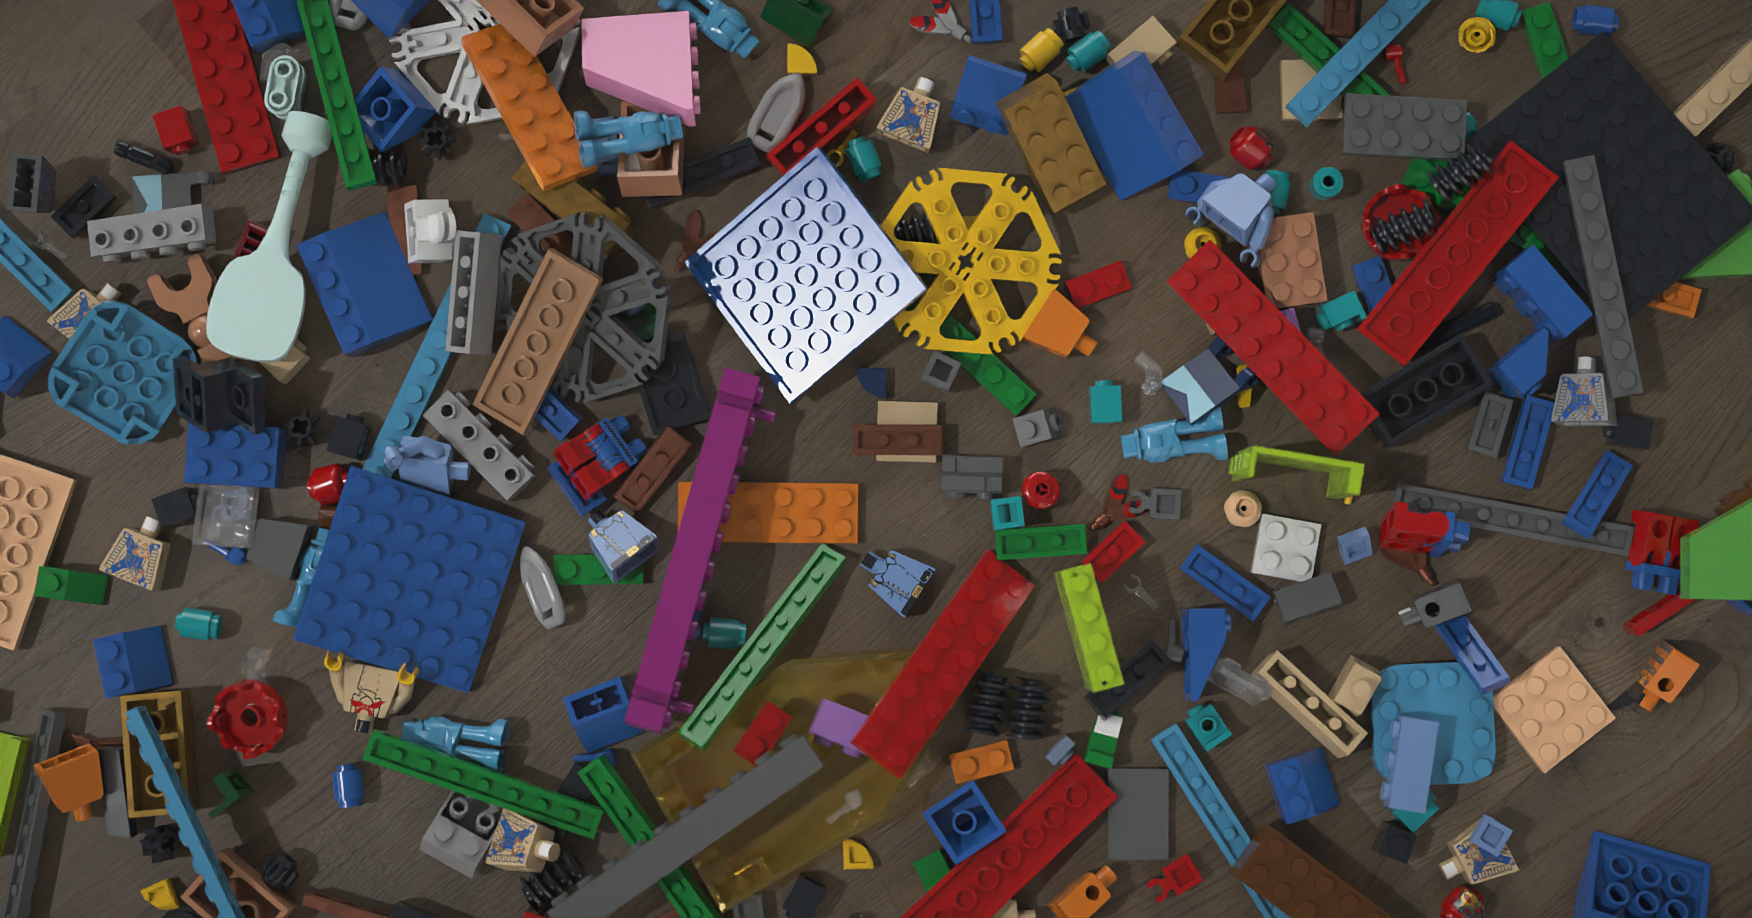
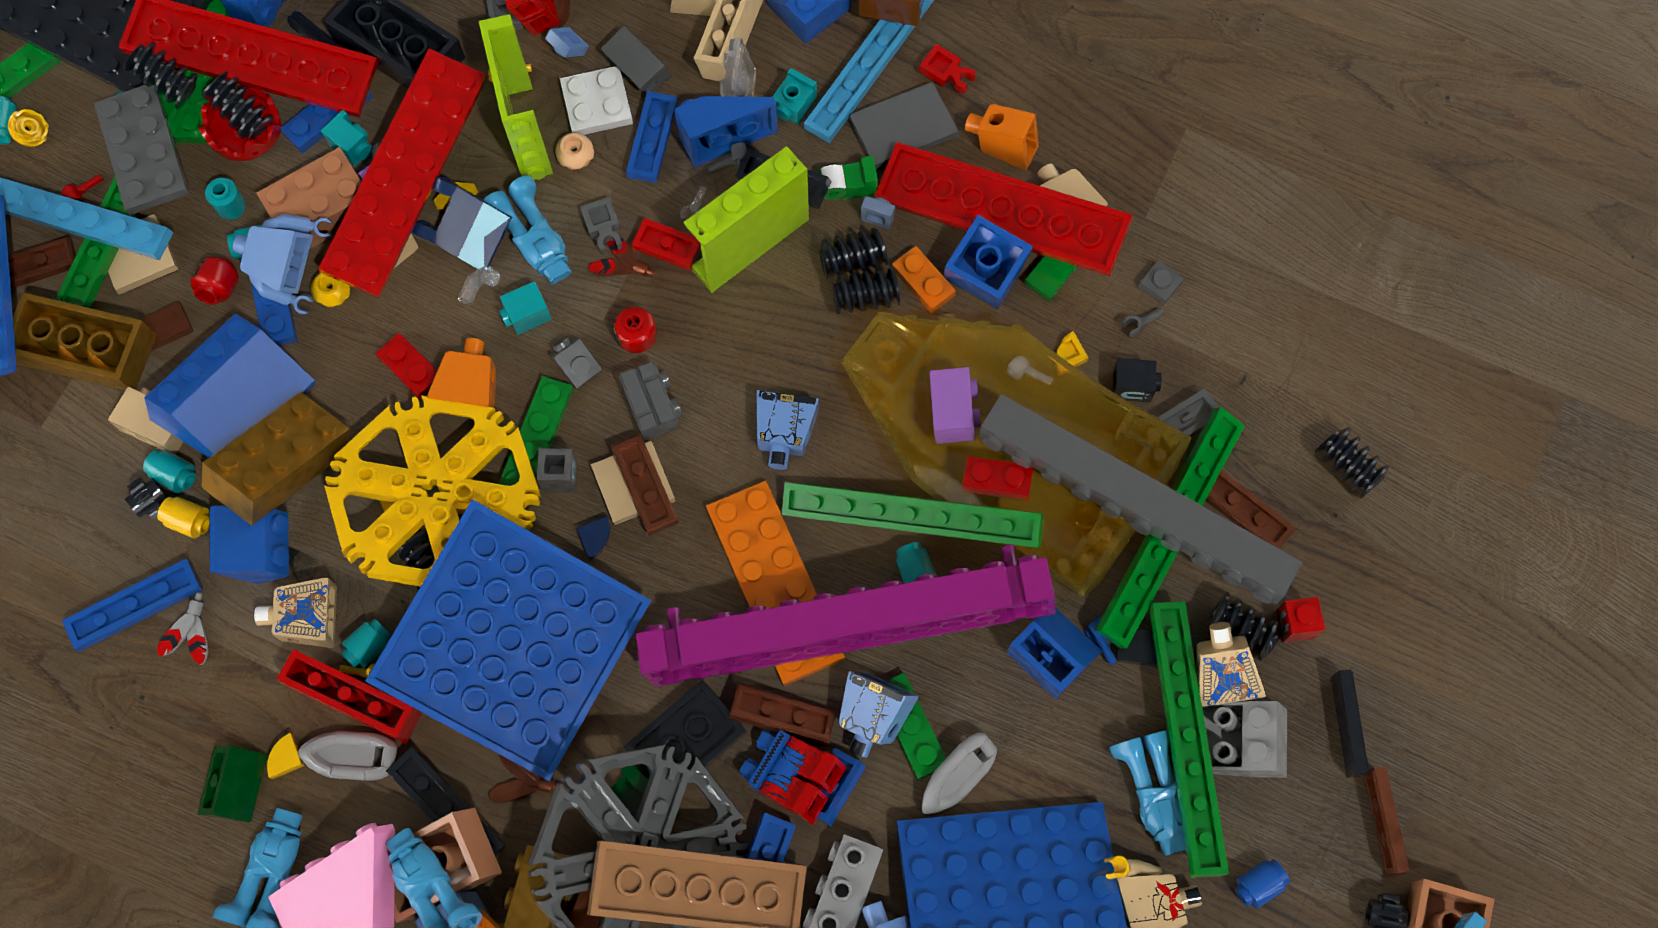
camera: 115 degrees left, 15 degrees down
red plate [850,549,1035,779] -> none
teal brick [989,496,1025,531] -> none
green plate [994,524,1087,560] -> none

